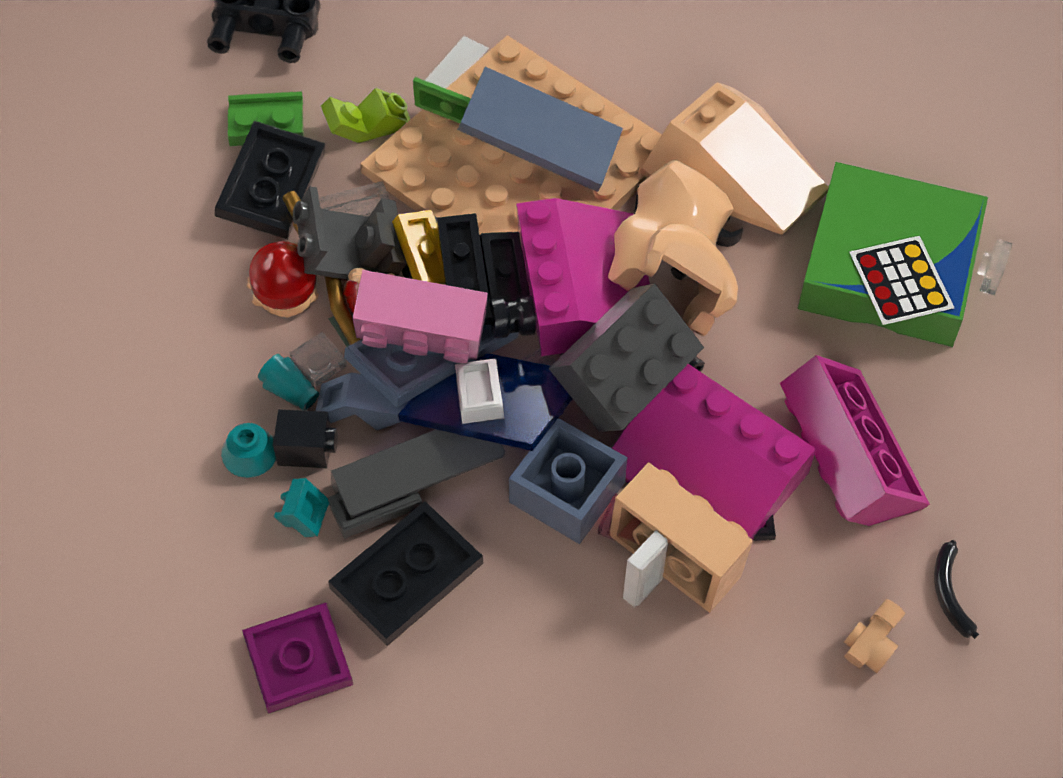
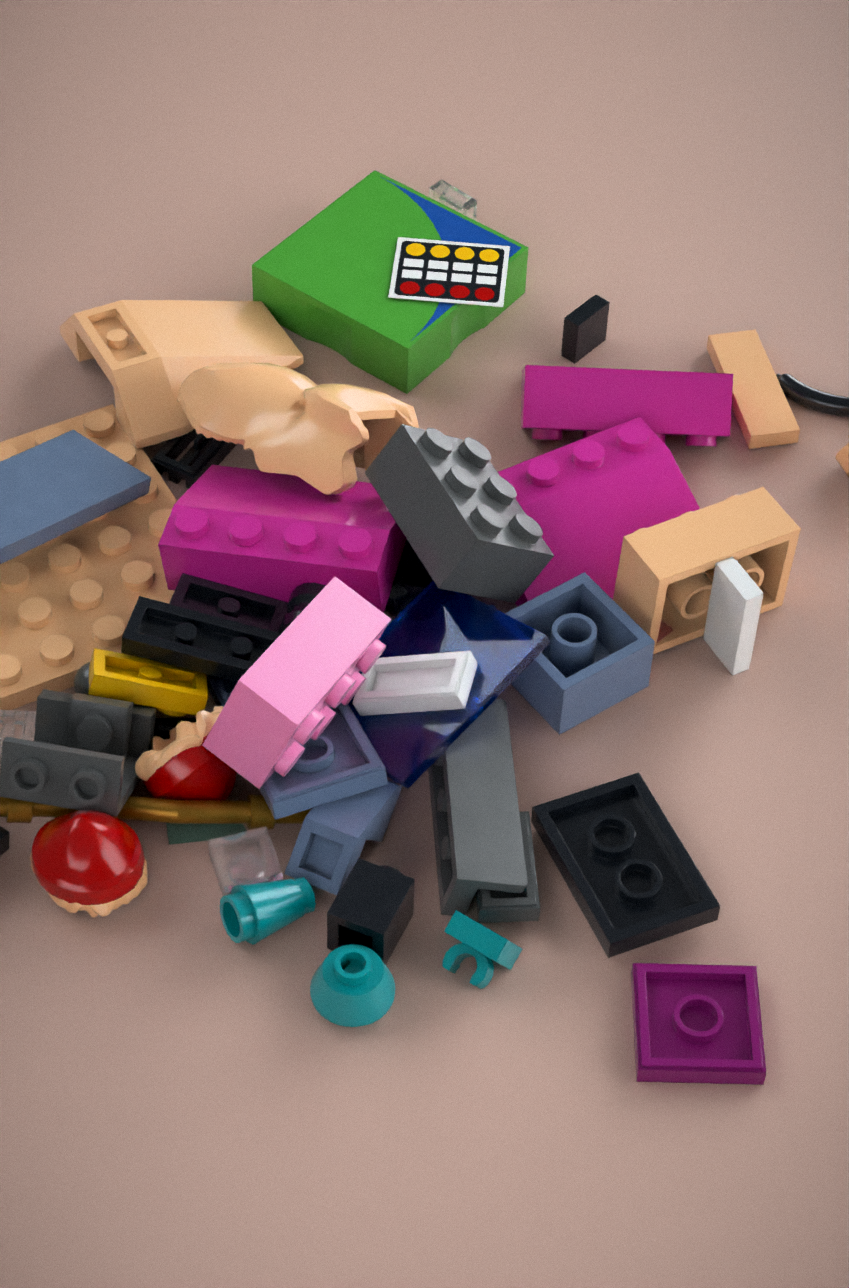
camera: 70 degrees left, 10 degrees down
none -> black tile [561,295,610,364]
none -> light nougat tile [706,329,800,449]

